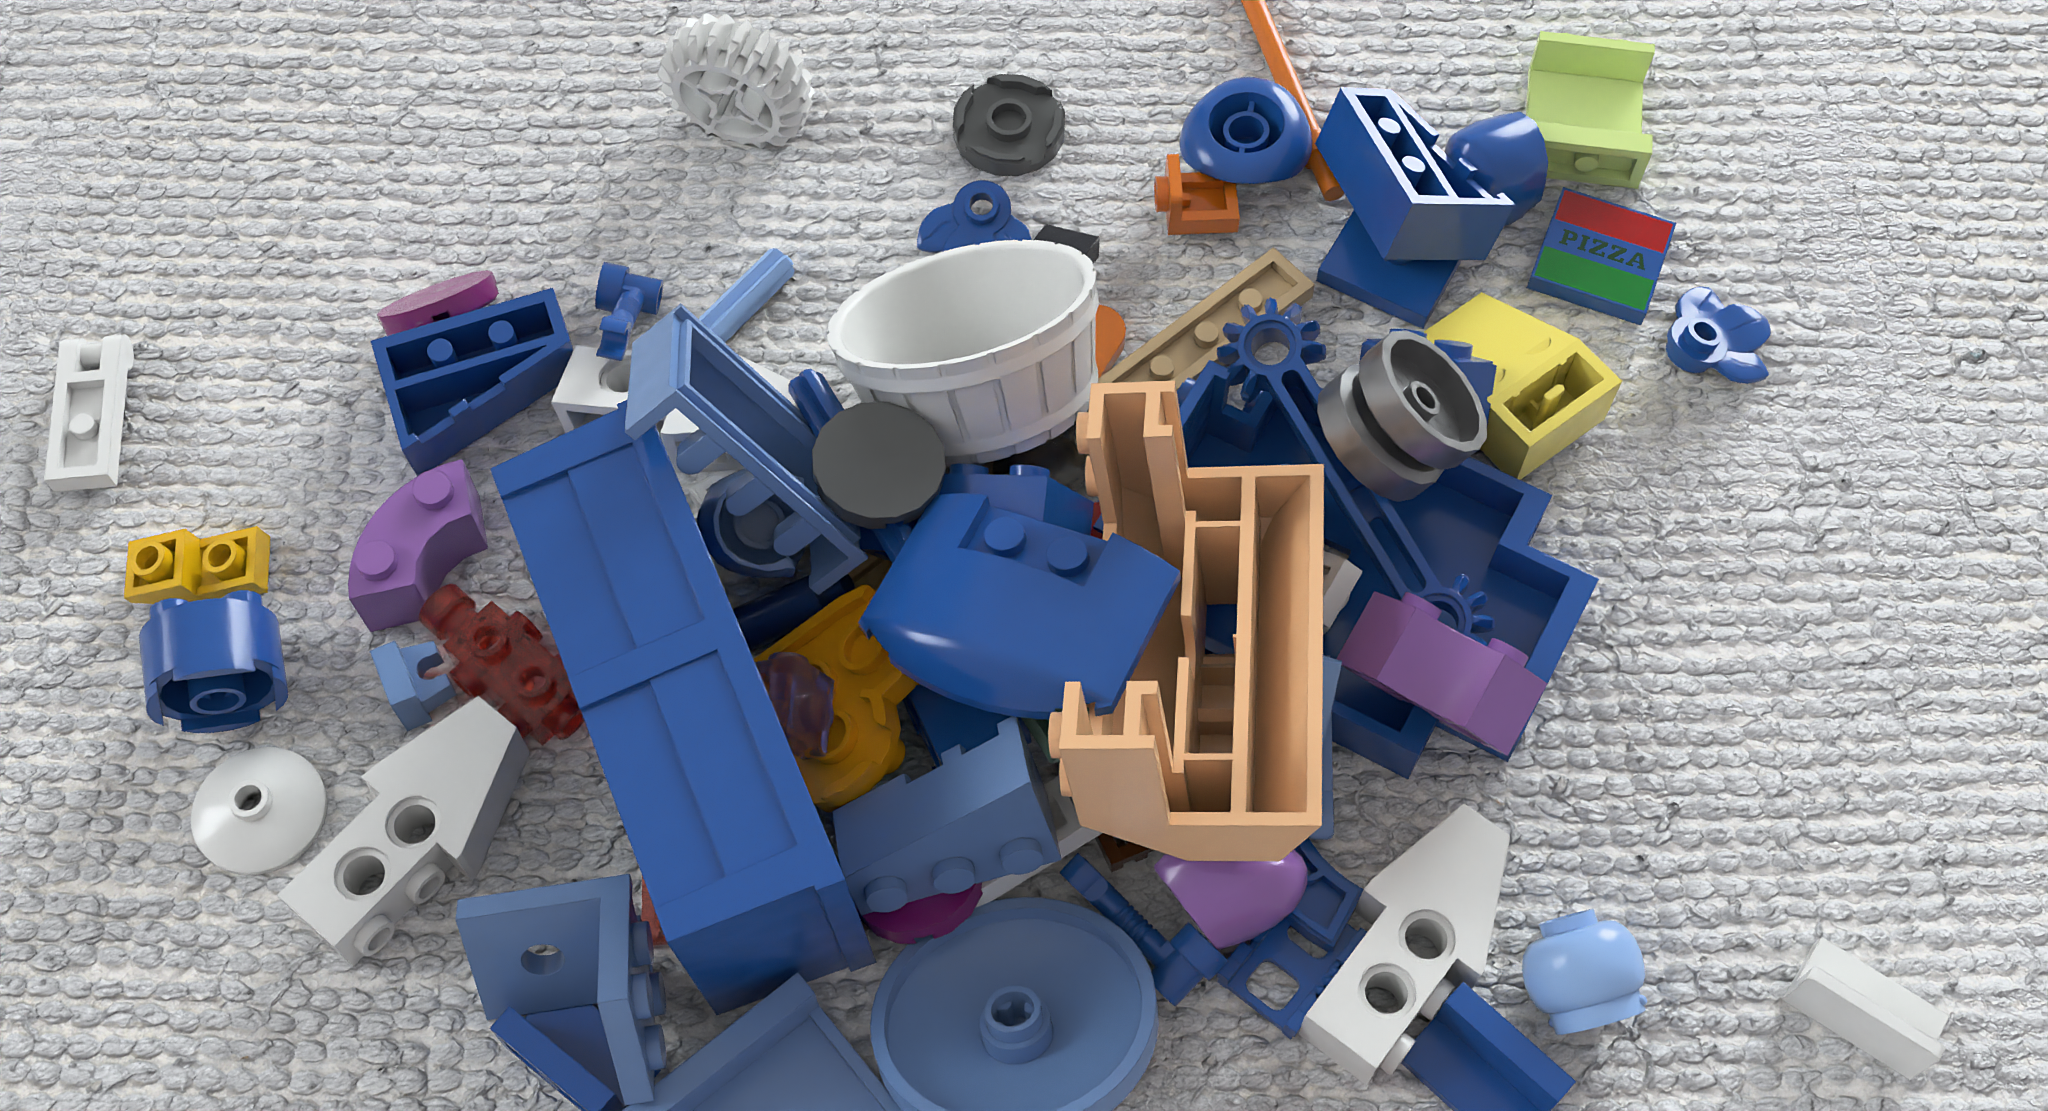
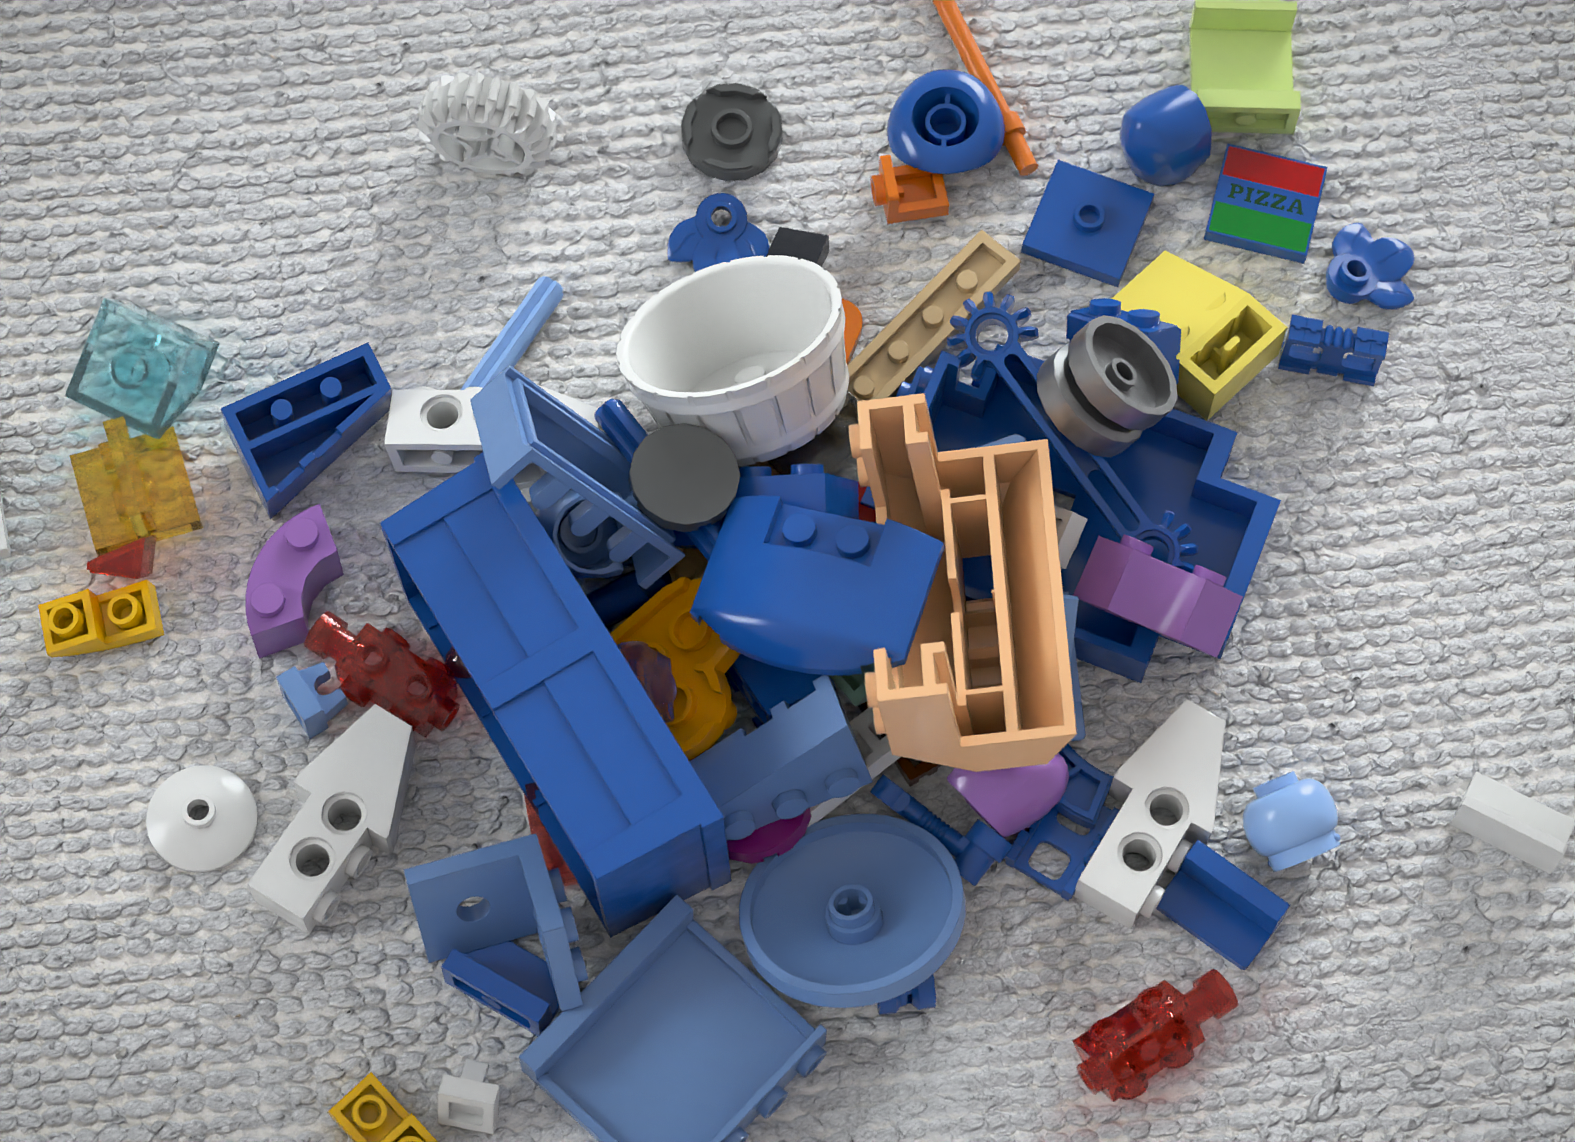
camera: 10 degrees left, 5 degrees up
blue brick [139,590,288,733] -> none
magenta tile [377,270,499,336] -> none
blue brick [595,262,664,361] -> none
blue wedge [1315,87,1516,261] -> none
none -> clear light blue slope [65,298,220,439]
none -> clear yellow bracket [70,416,203,558]
none -> clear red slope [87,535,156,579]
none -> blue piece [1278,314,1389,387]

